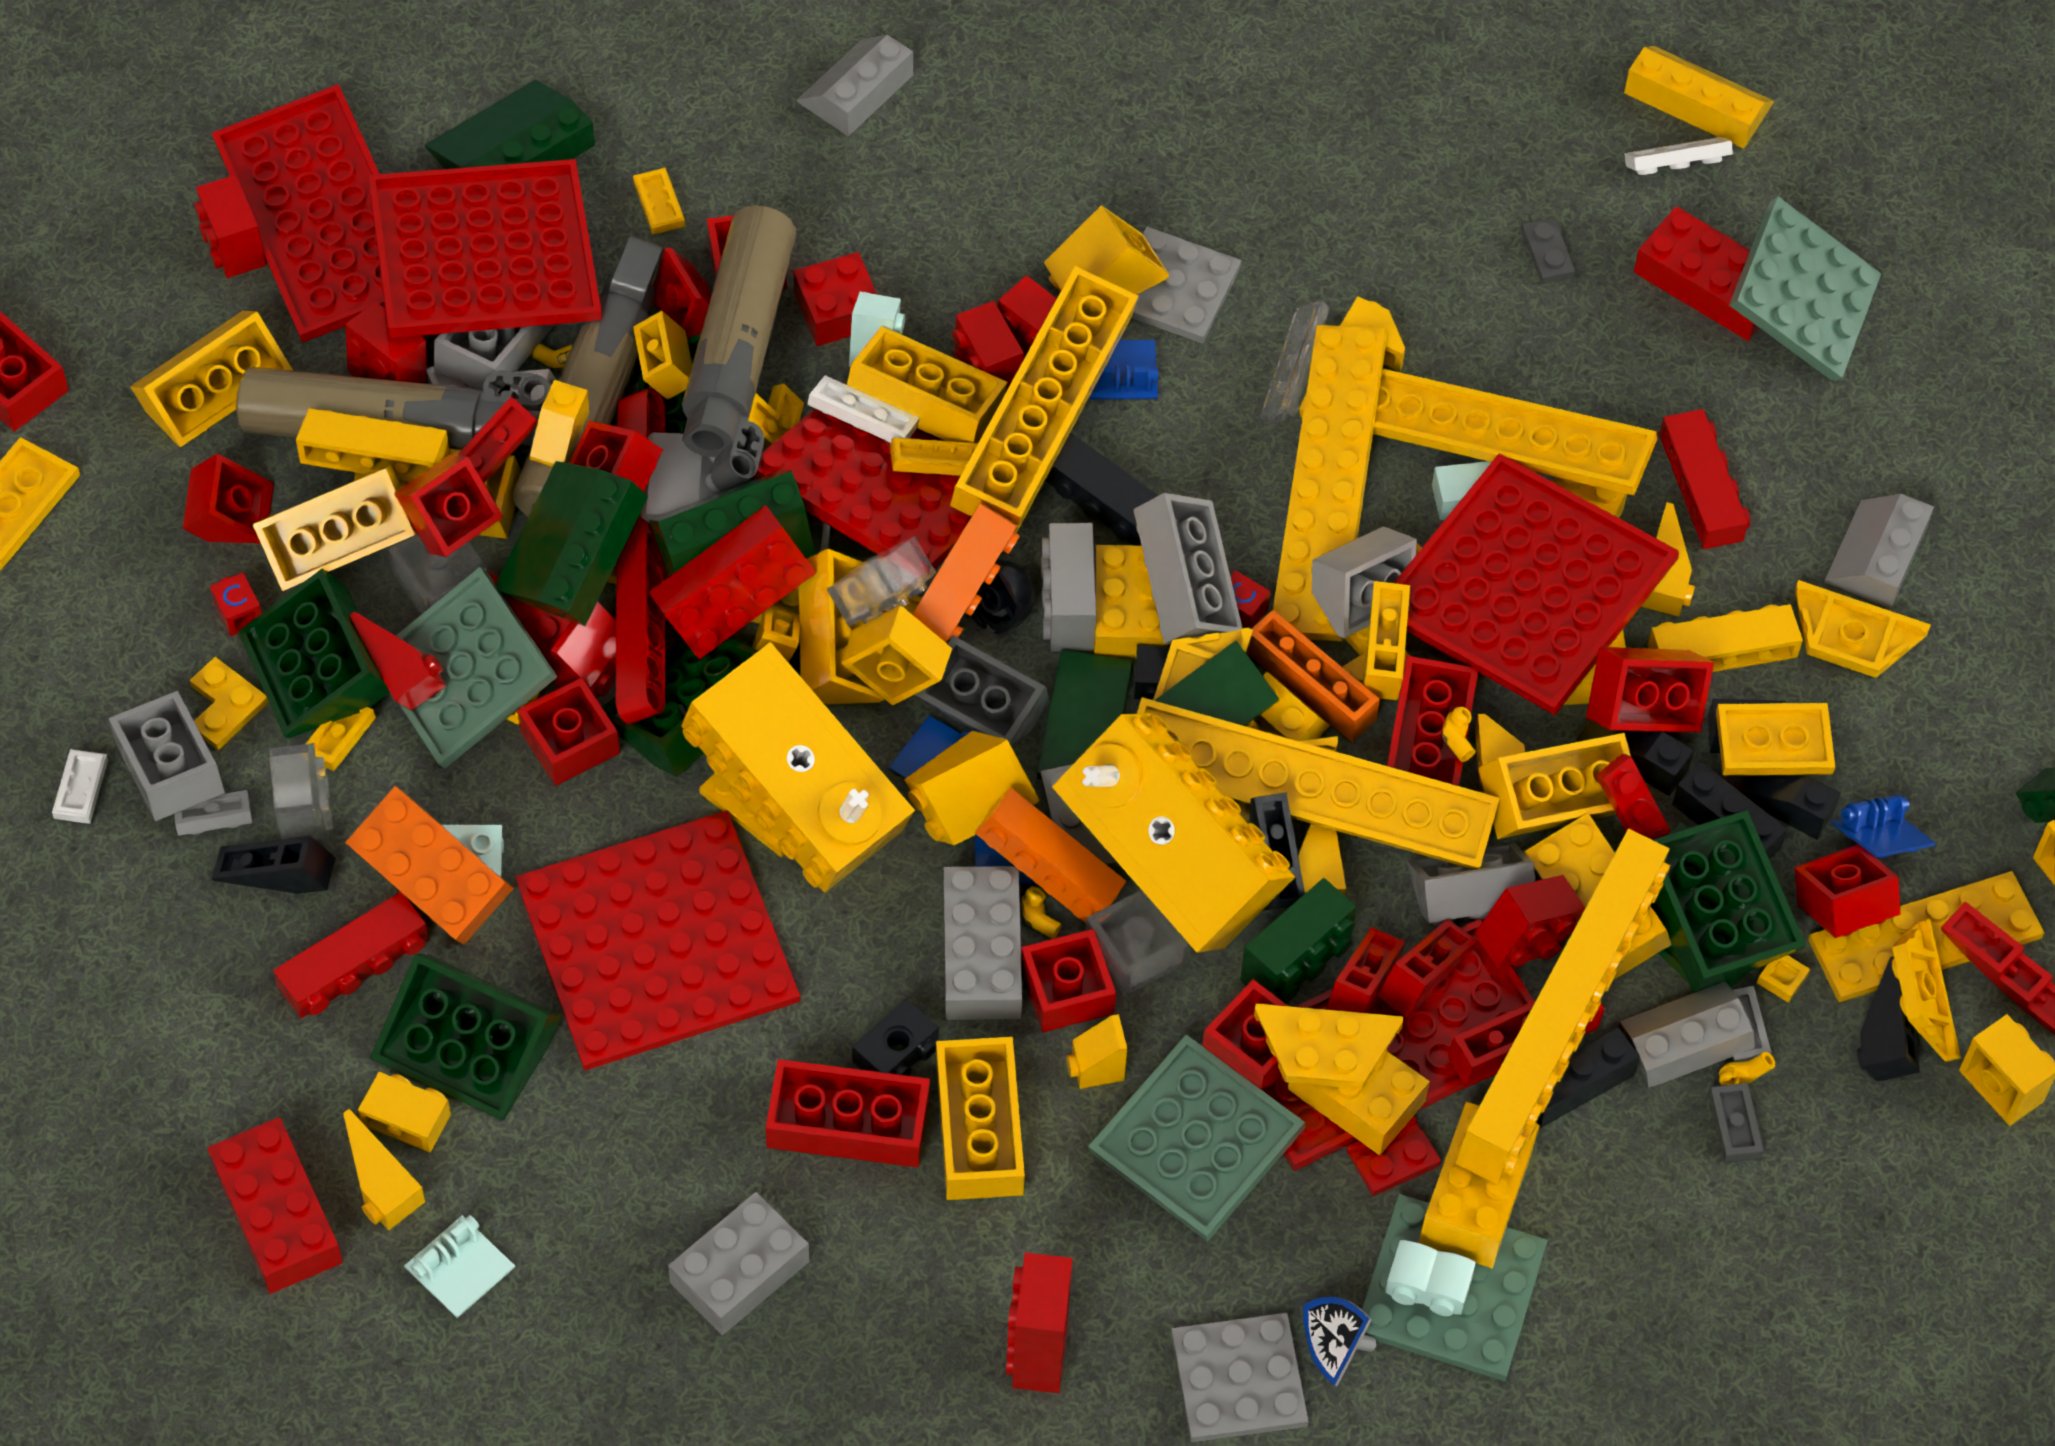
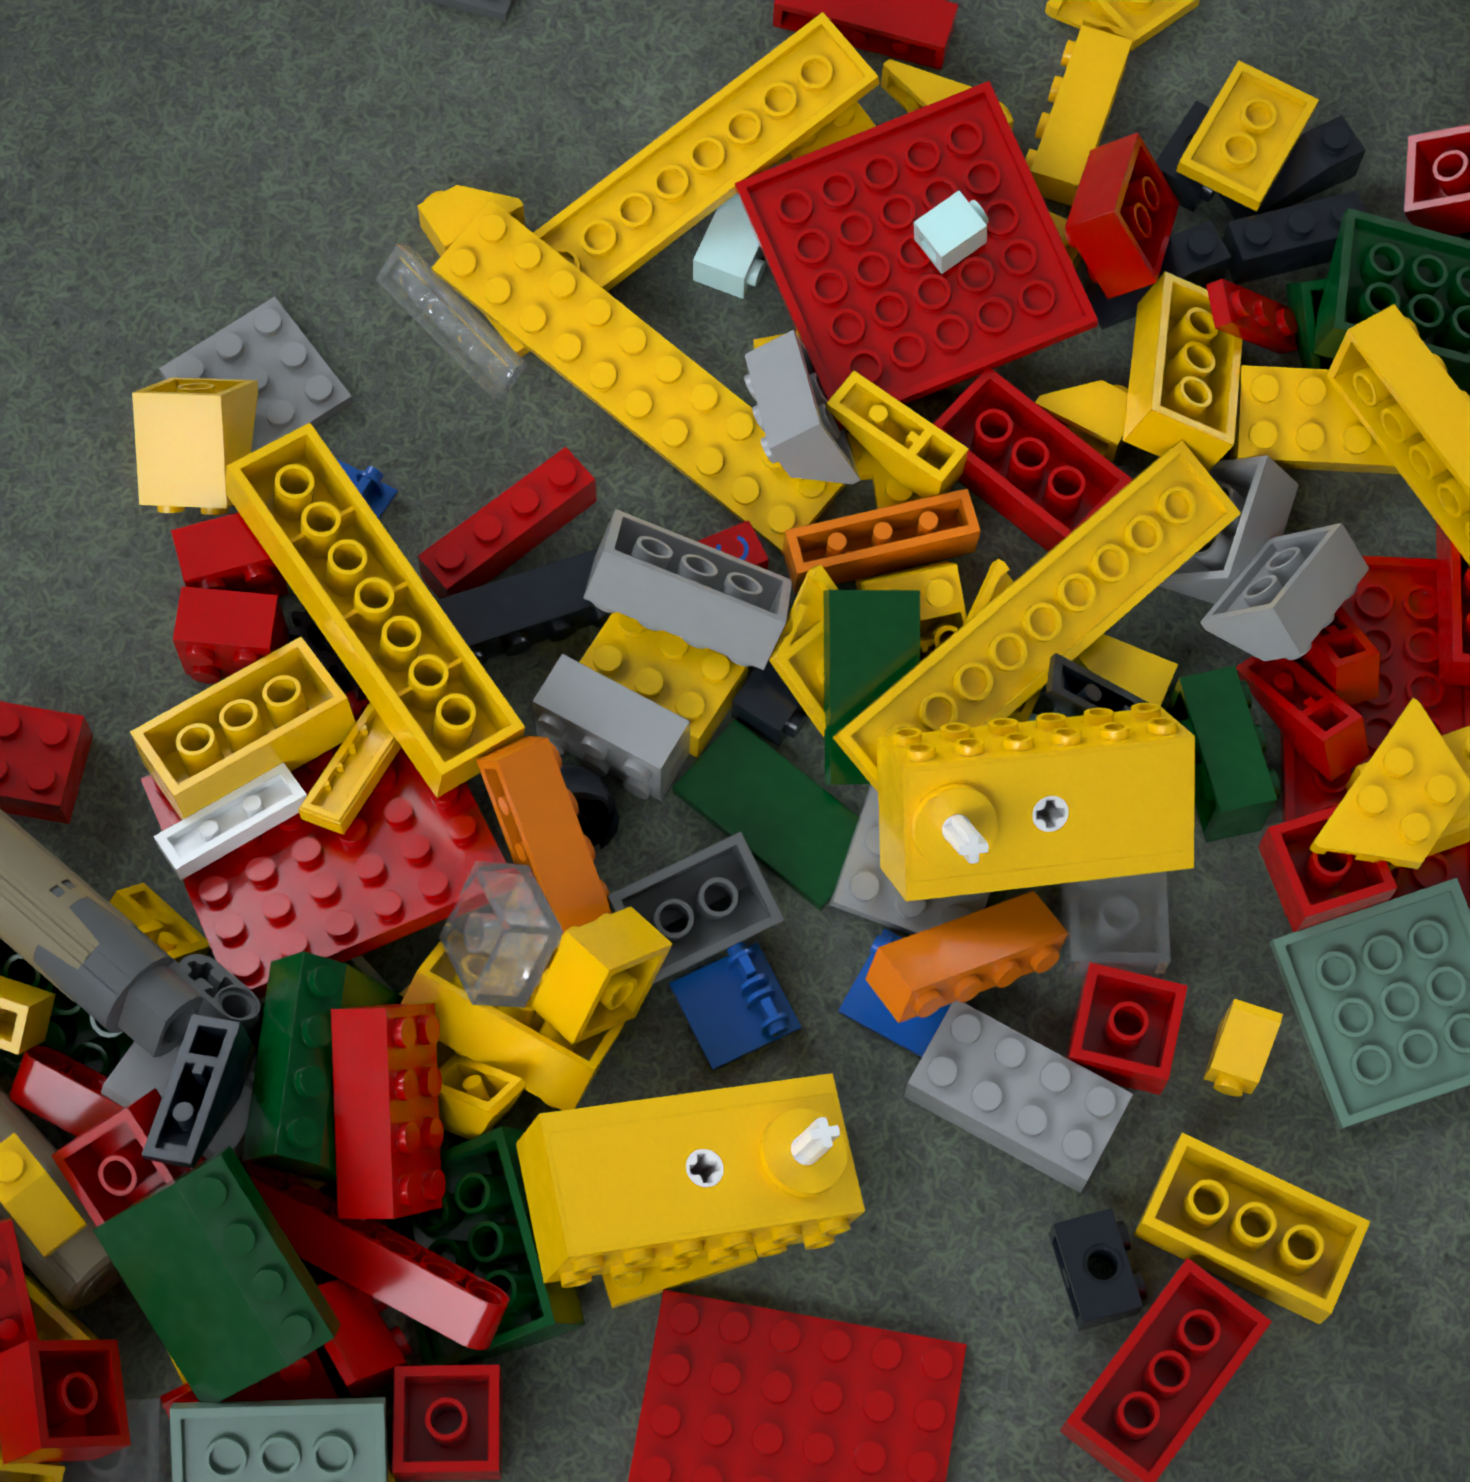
camera: 60 degrees left, 10 degrees up
light aqua brick [849,292,905,367] -> none
yellow slope [904,731,1040,845] -> none
yellow arm [1020,887,1062,939] -> none
yellow arm [1442,707,1476,762] -> none
red brick [1475,875,1585,969] -> none
blue hinge [1831,794,1936,858] -> none
none -> black slope [142,1014,256,1168]
none -> red brick [417,447,597,599]
none -> light aqua brick [914,191,989,274]
none -> light grey slope [1200,523,1369,662]

